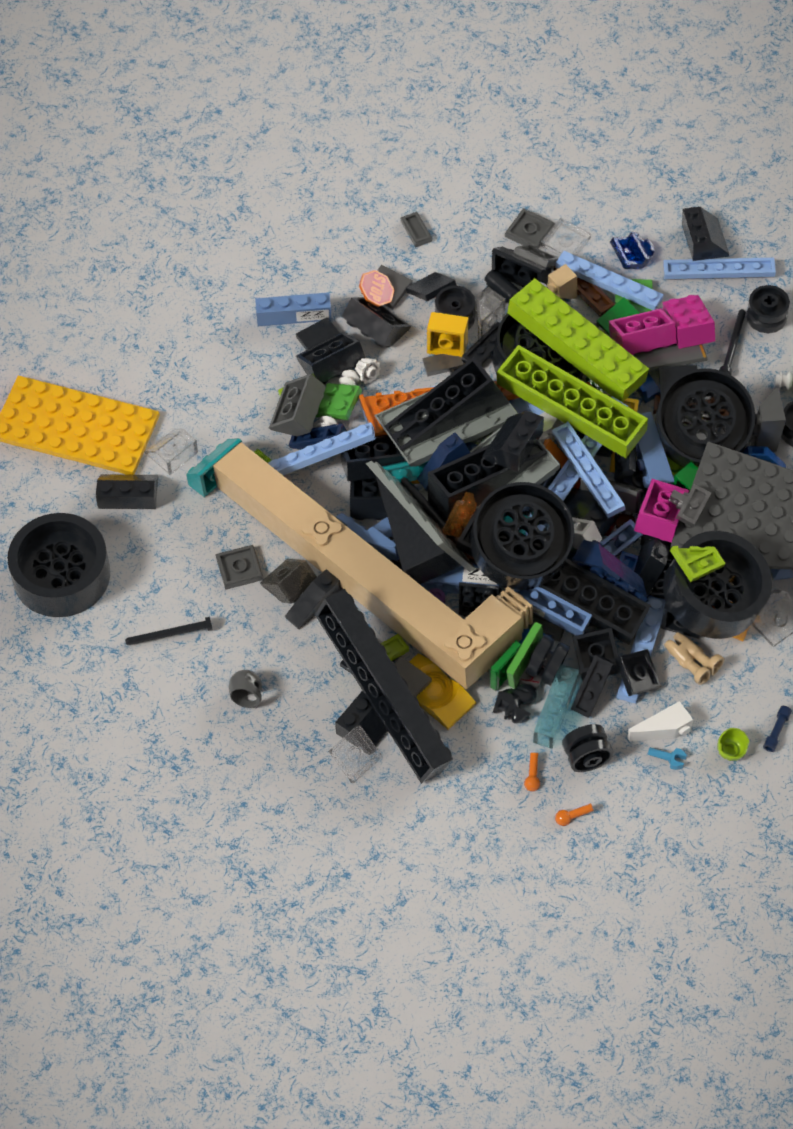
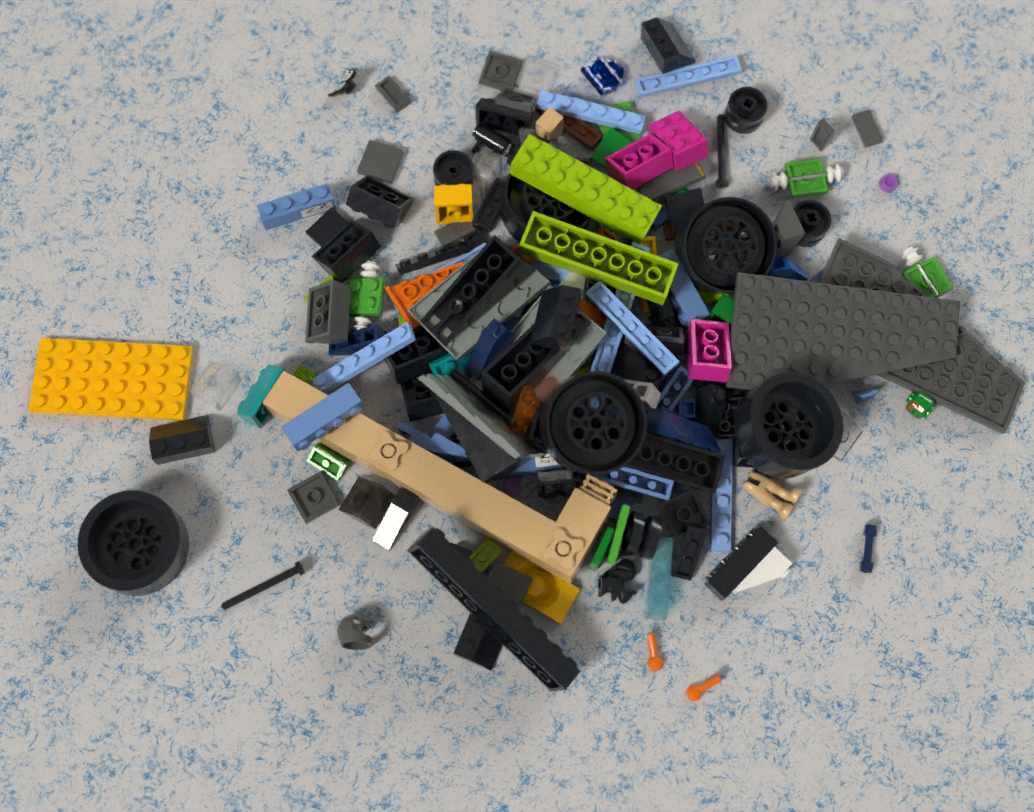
camera: 20 degrees left, 15 degrees up
clear tile [328,725,383,783] -> none
white piece [355,358,381,384] -> none
piece [359,270,394,307] -> none
black tile [406,272,457,301] -> none
black wheel [562,724,614,772] -> none
black tile [615,649,661,696] -> none
dark azure bar [648,747,687,770] -> none
flat silver hinge [669,484,711,527] -> none
lime wing [670,546,726,582] -> none
lime hair [717,728,749,761] -> none
none -> medium blue brick [281,383,365,451]
none -> bright green slope [306,443,351,481]
none -> black animal [328,68,356,97]
none -> black plate [395,240,470,275]
none -> black brick [704,526,779,601]

